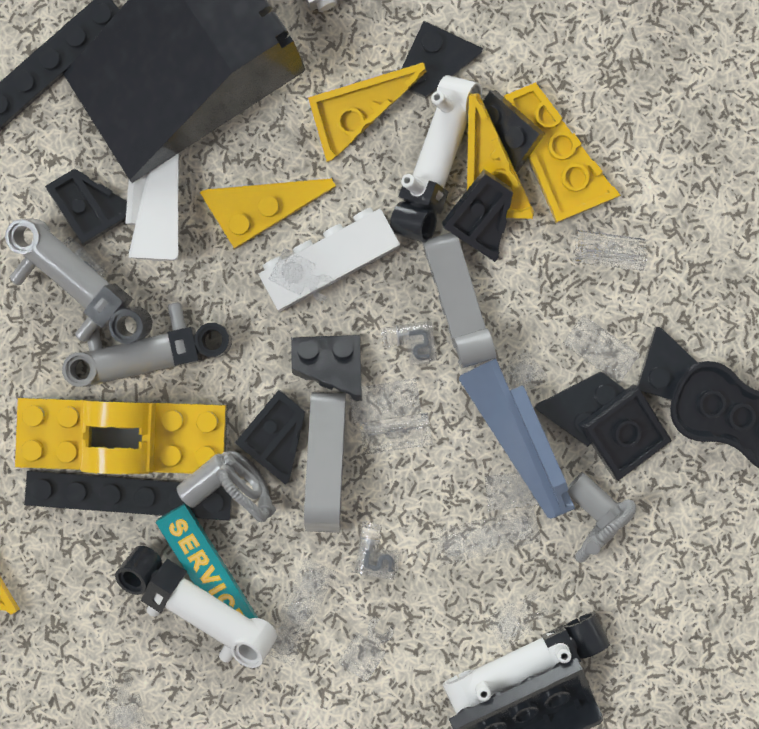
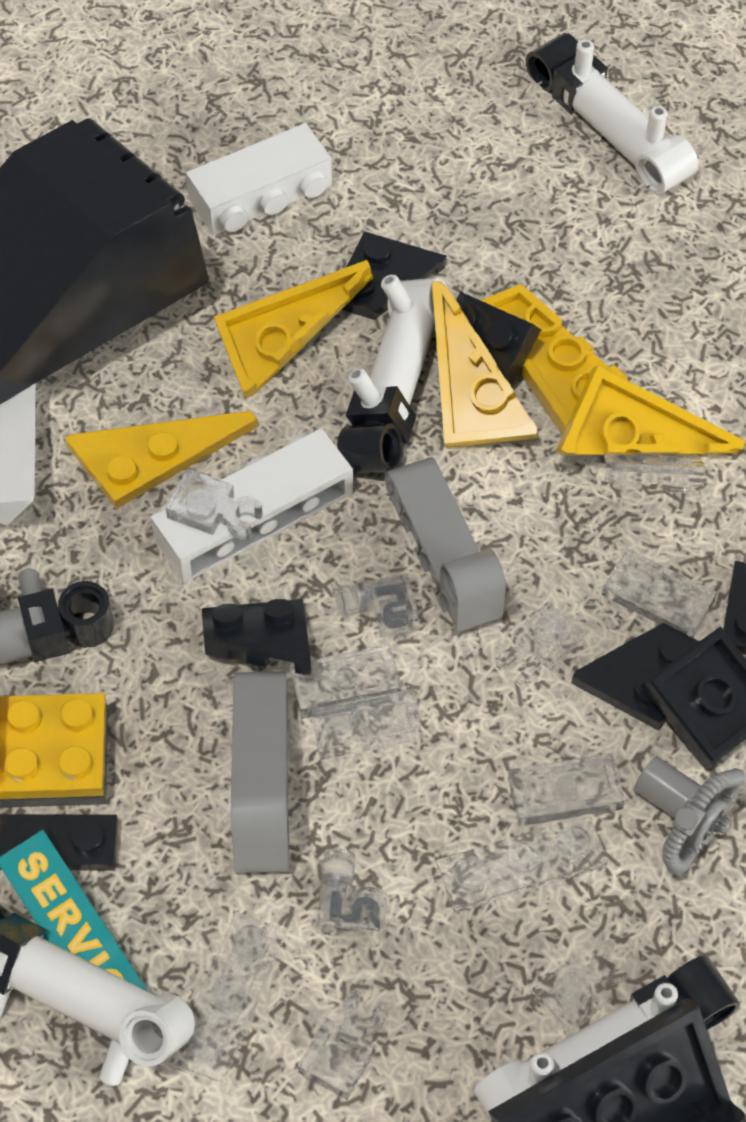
camera: 10 degrees left, 30 degrees down
light grey piece [177,451,276,522] -> none
black wing [235,389,306,485] -> none
black wing [442,169,513,262] -> none
sand blue wedge [459,358,575,519] -> none
none -> yellow wing [555,366,746,455]

